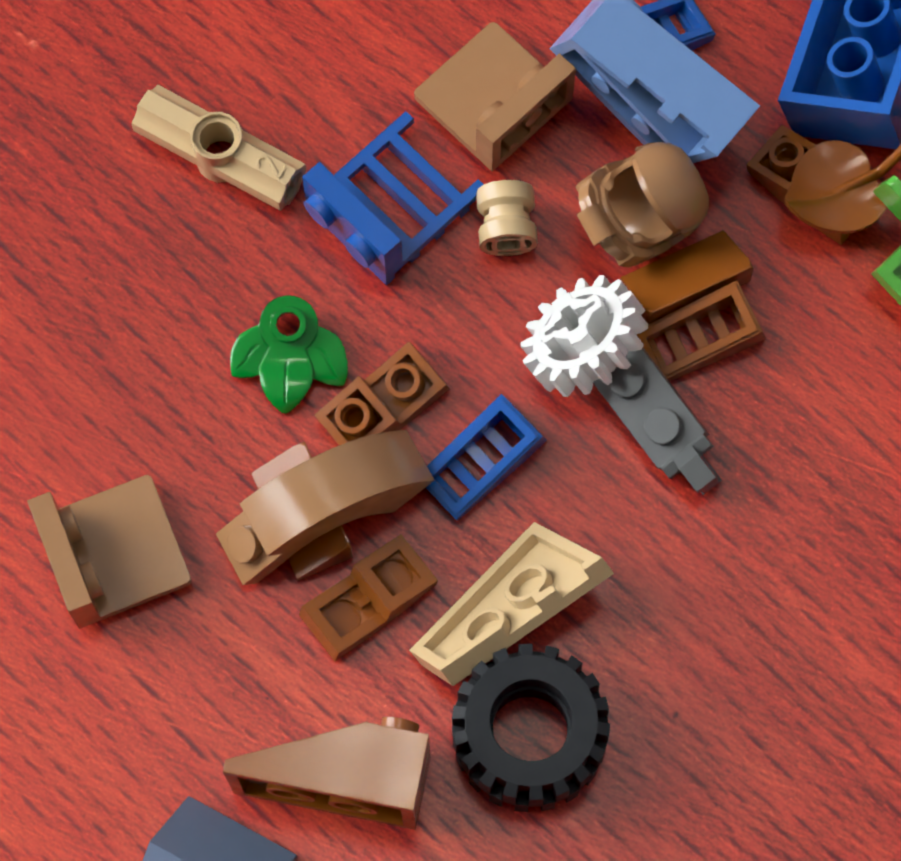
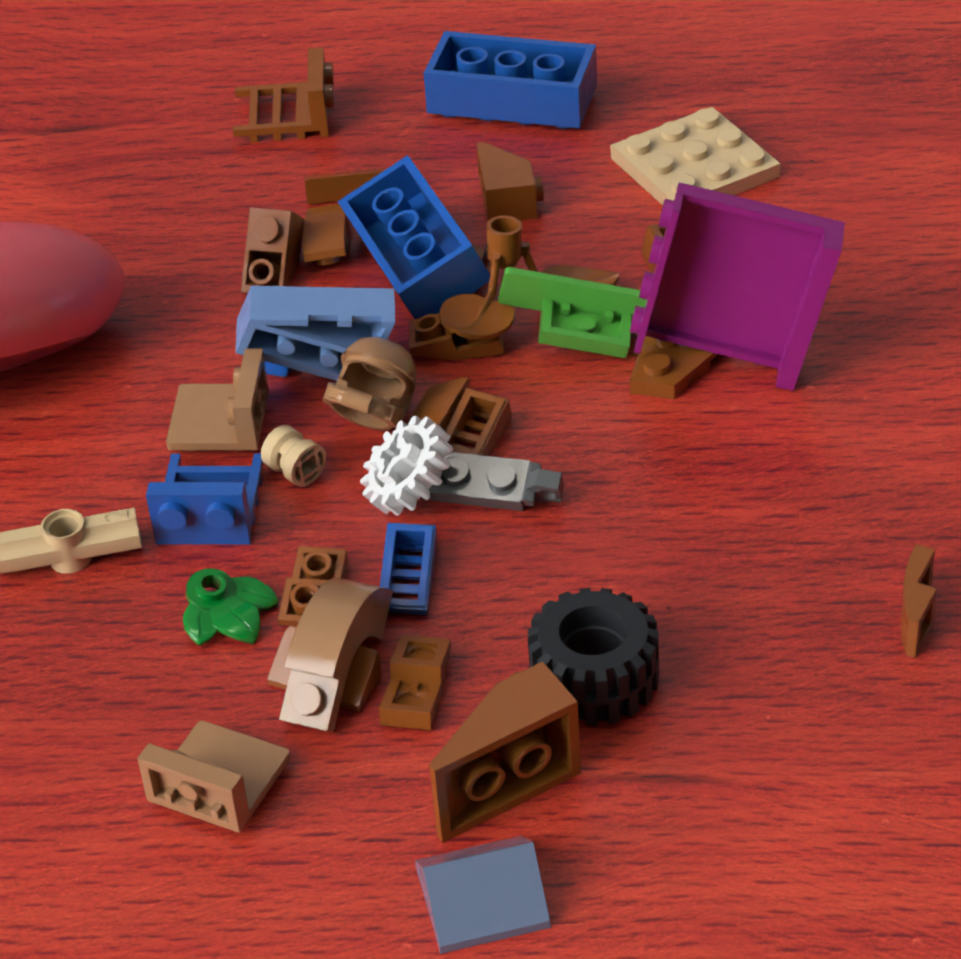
camera: 40 degrees left, 30 degrees down
tan wing [409,522,614,686] -> none

